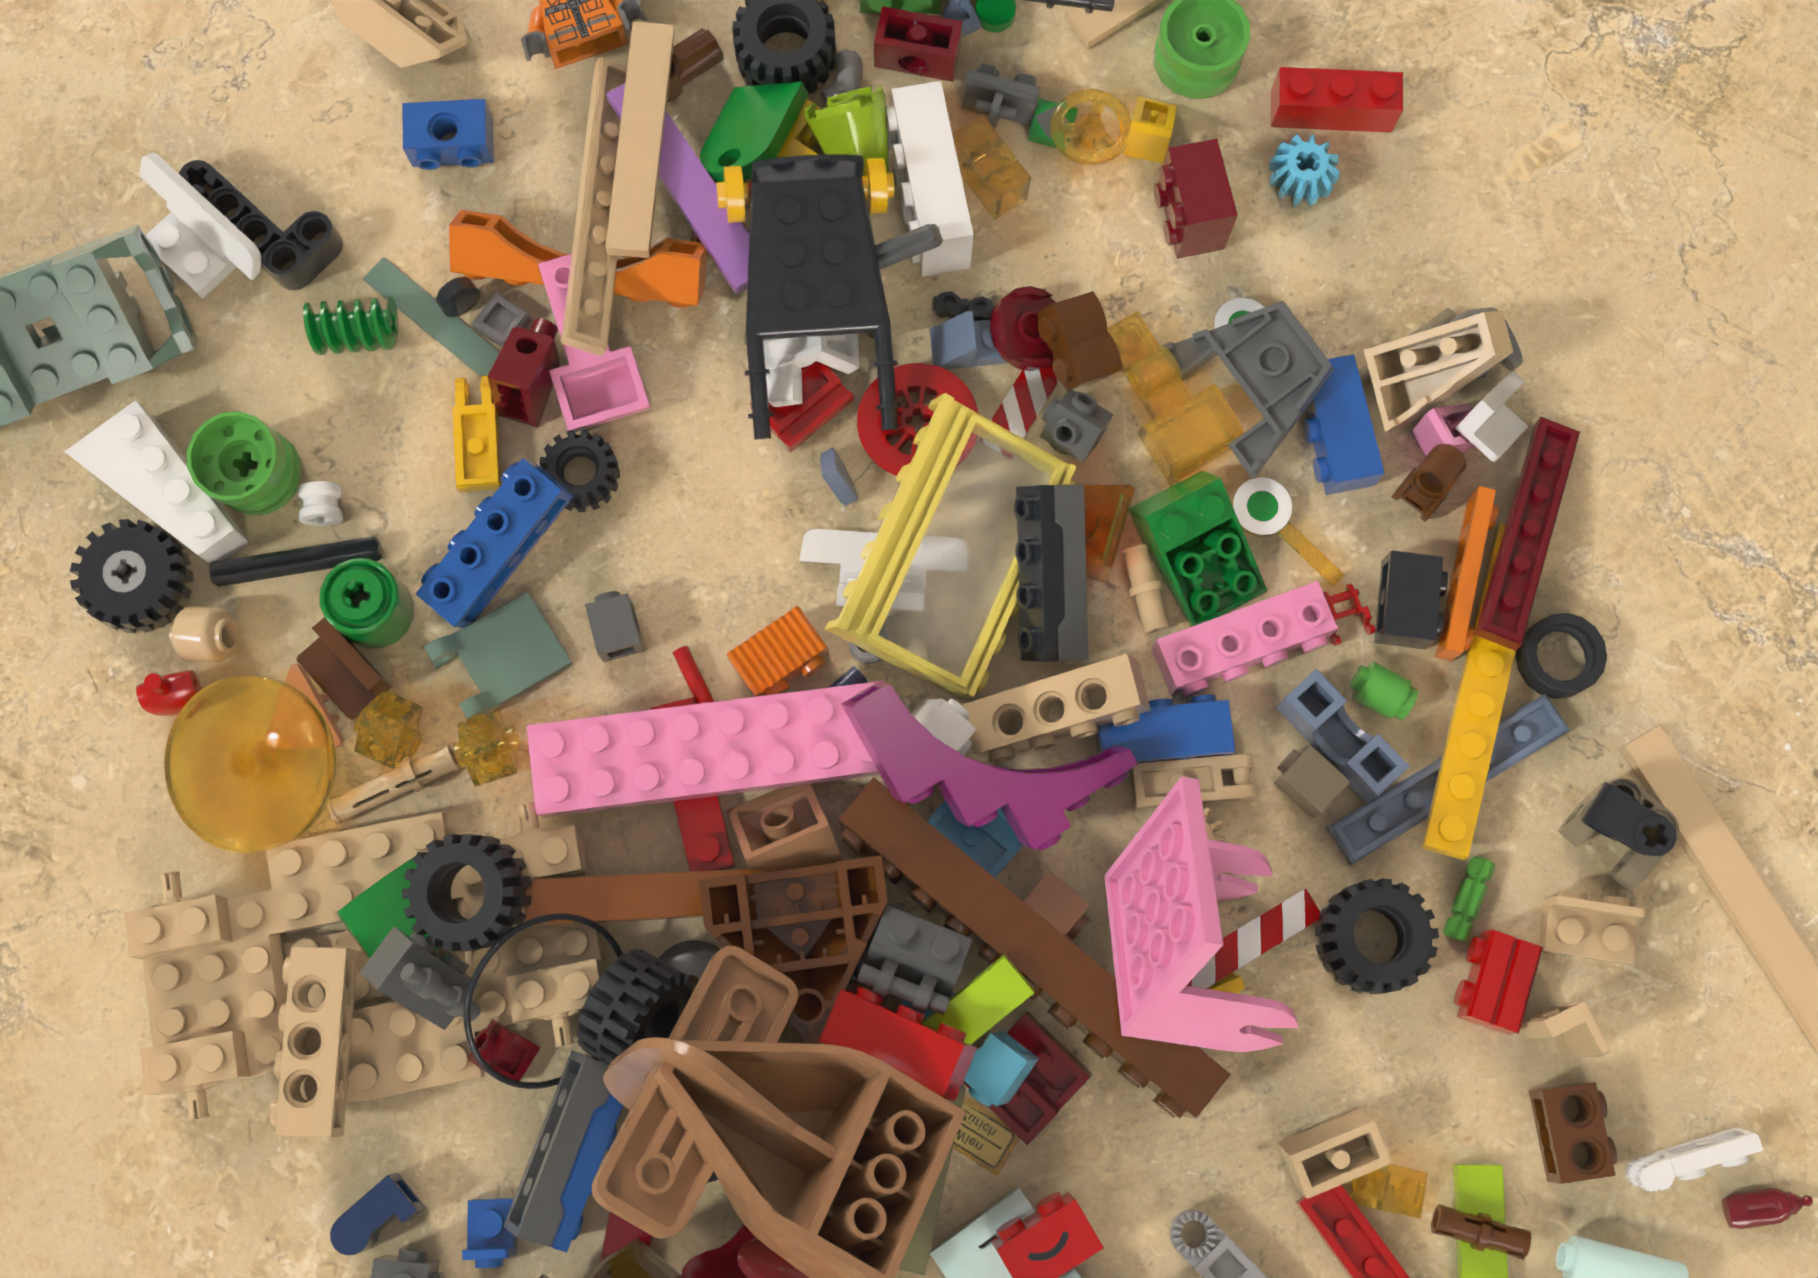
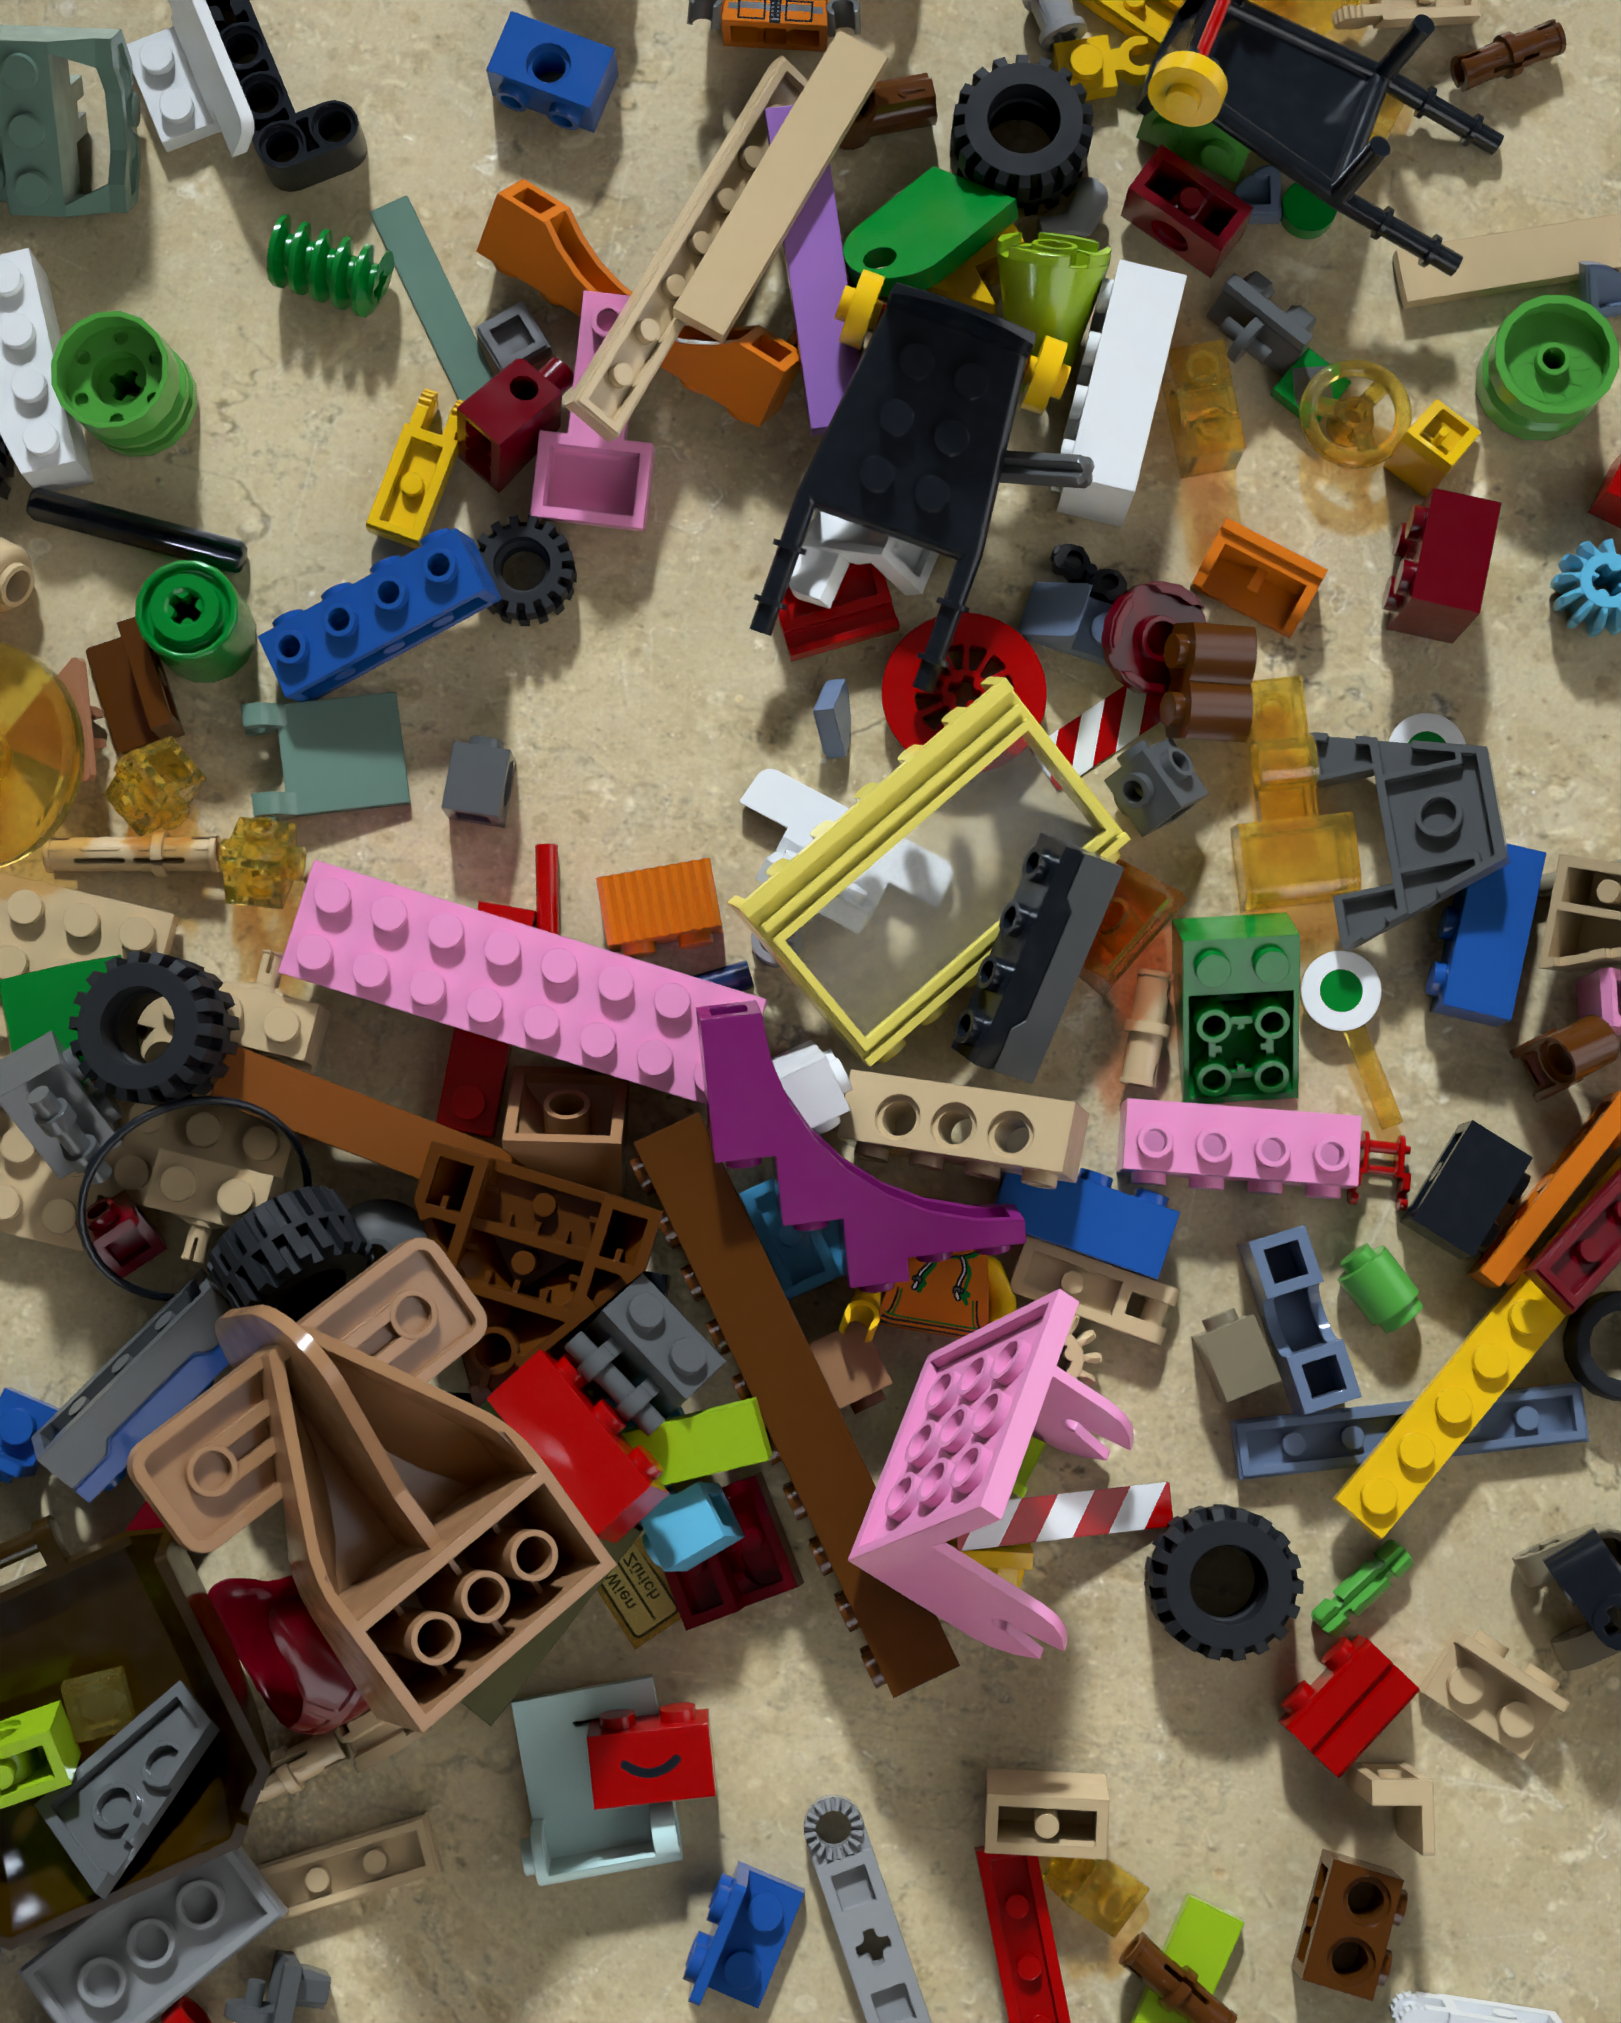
camera: 25 degrees right, 5 degrees up
white wheel [298,481,343,526] -> none
black tile [436,277,480,317] -> none
none -> torso [839,1250,1017,1343]
none -> orange hinge [1190,517,1328,639]

